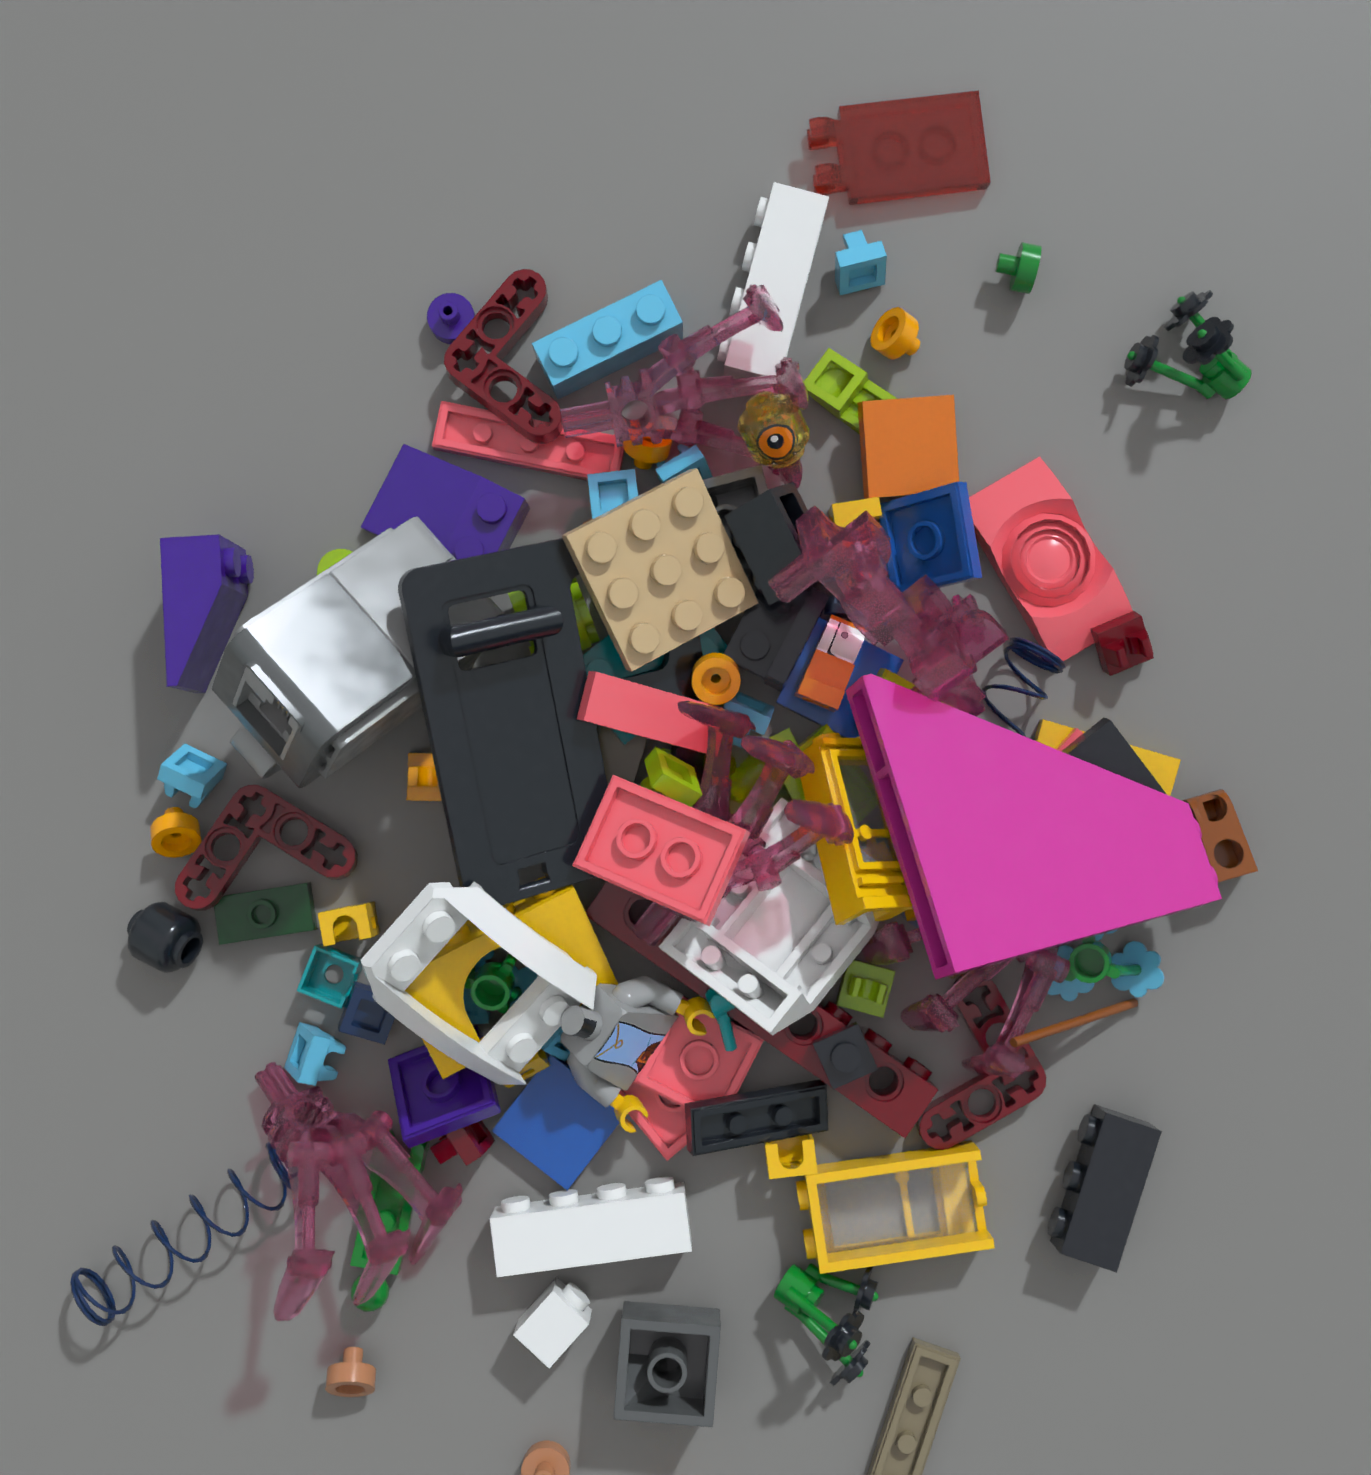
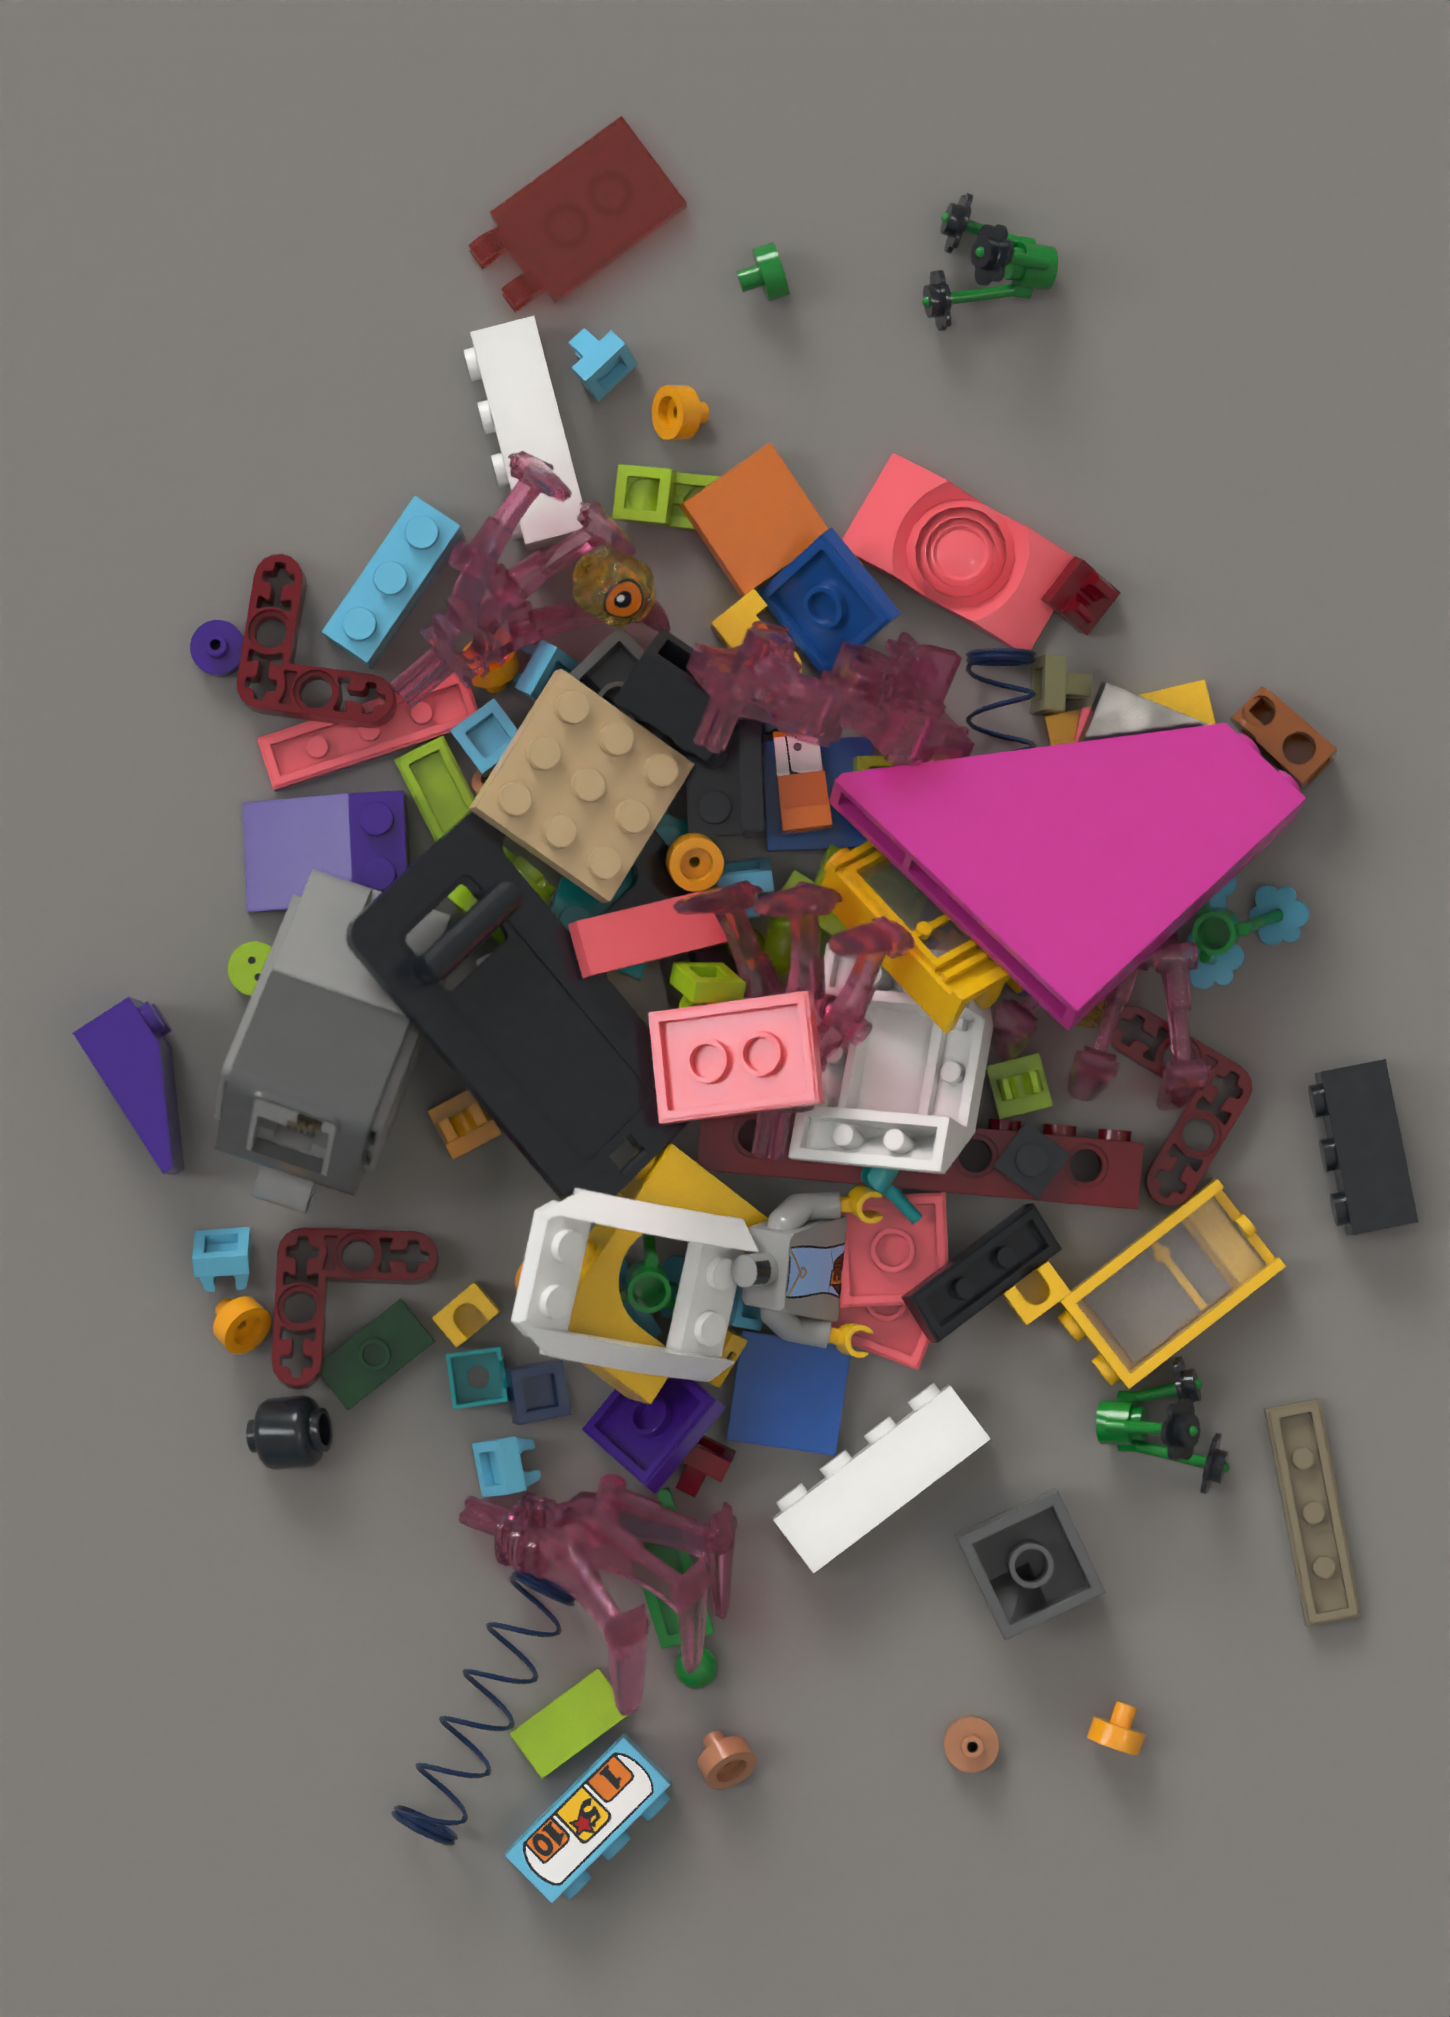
camera: 30 degrees left, 0 degrees up
white brick [513,1277,592,1368] -> none
dark orange axle [1010,998,1138,1048] -> none
none -> lime tile [394,735,475,842]
none -> brick [505,1732,671,1903]
none -> lime tile [509,1667,632,1779]
none -> olive tile [1030,654,1092,715]

